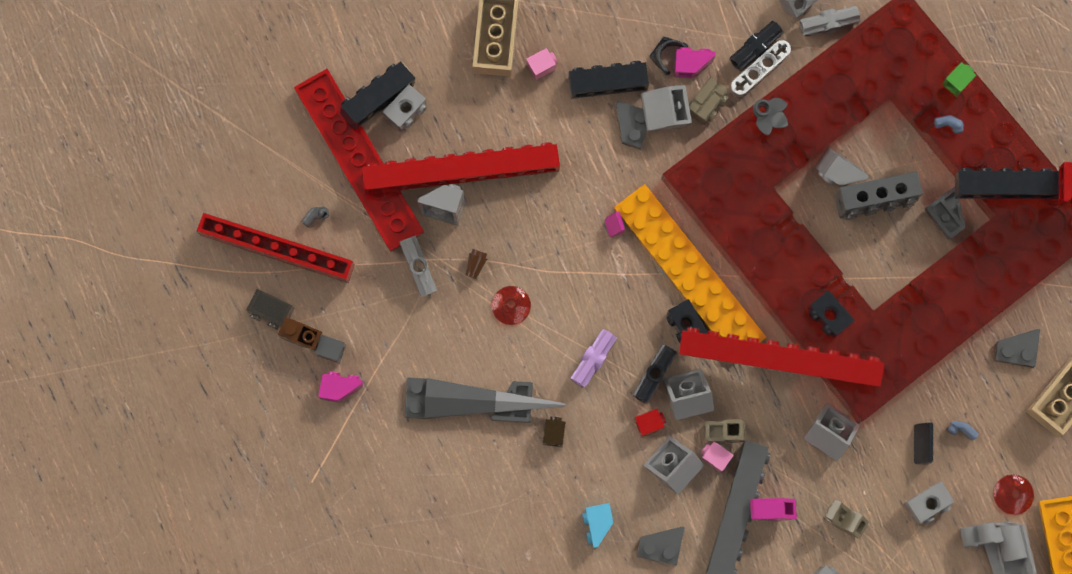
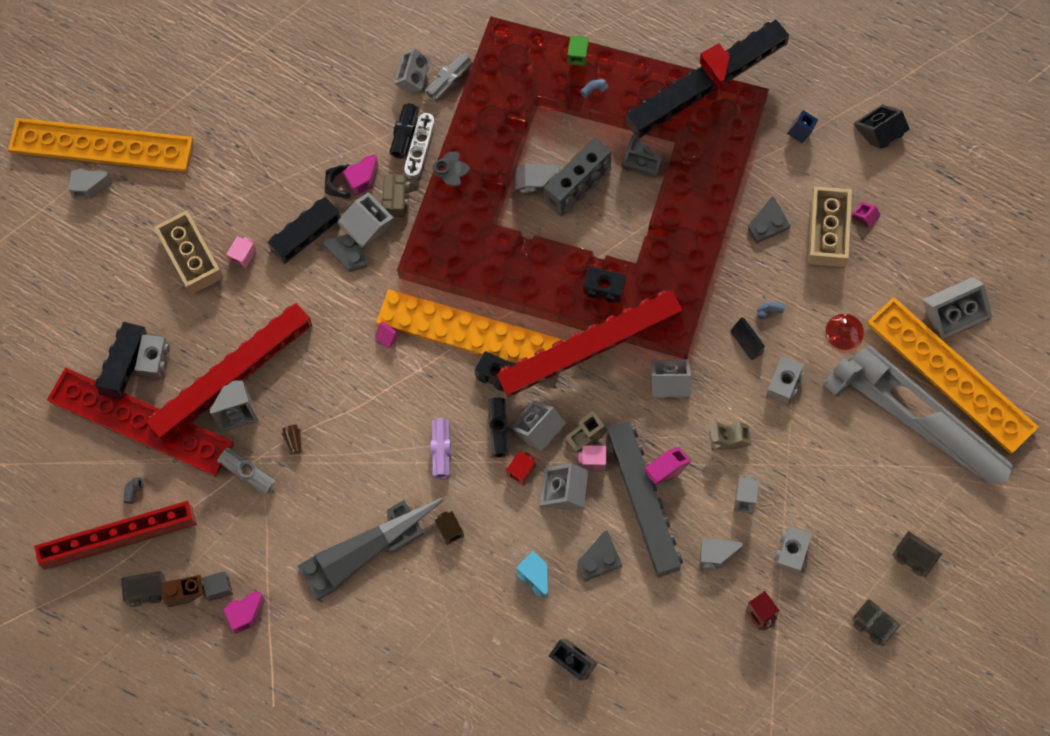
camera: 30 degrees left, 10 degrees down
clear red dish [492,286,531,325] -> none

